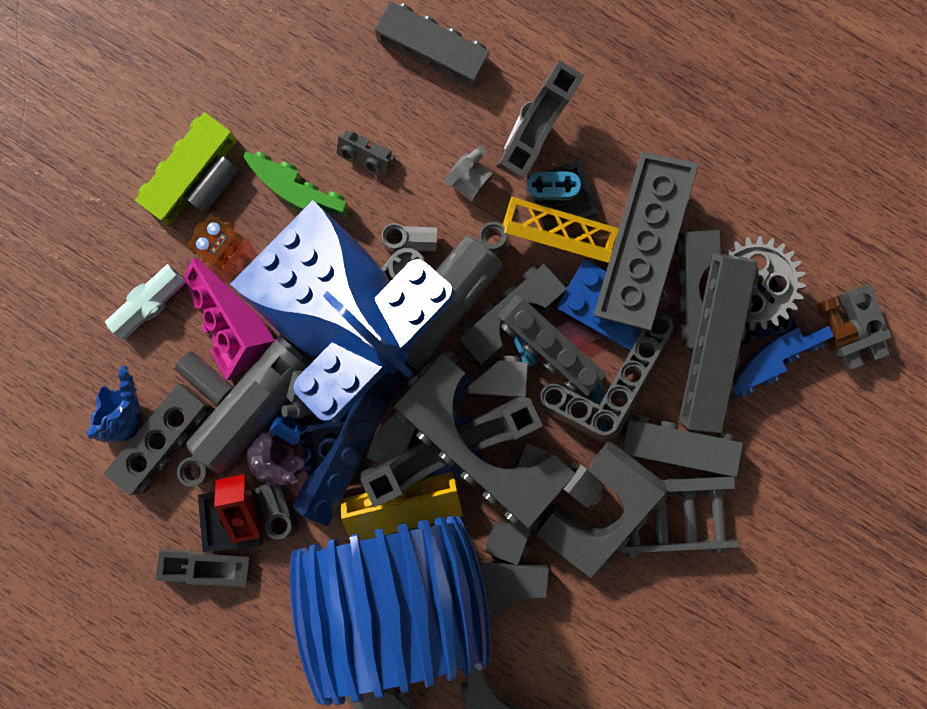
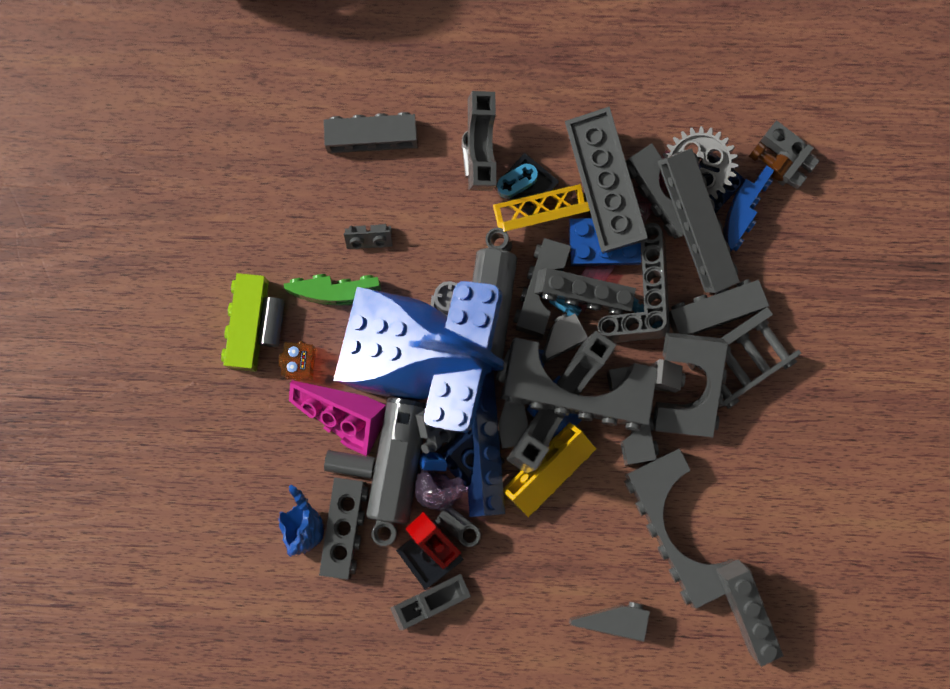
camera: 30 degrees left, 5 degrees down
light aqua piece [105,264,186,340] -> none
blue wheel [290,516,491,705] -> none
light grey piece [381,223,437,254] -> none
light grey piece [444,145,494,203] -> none

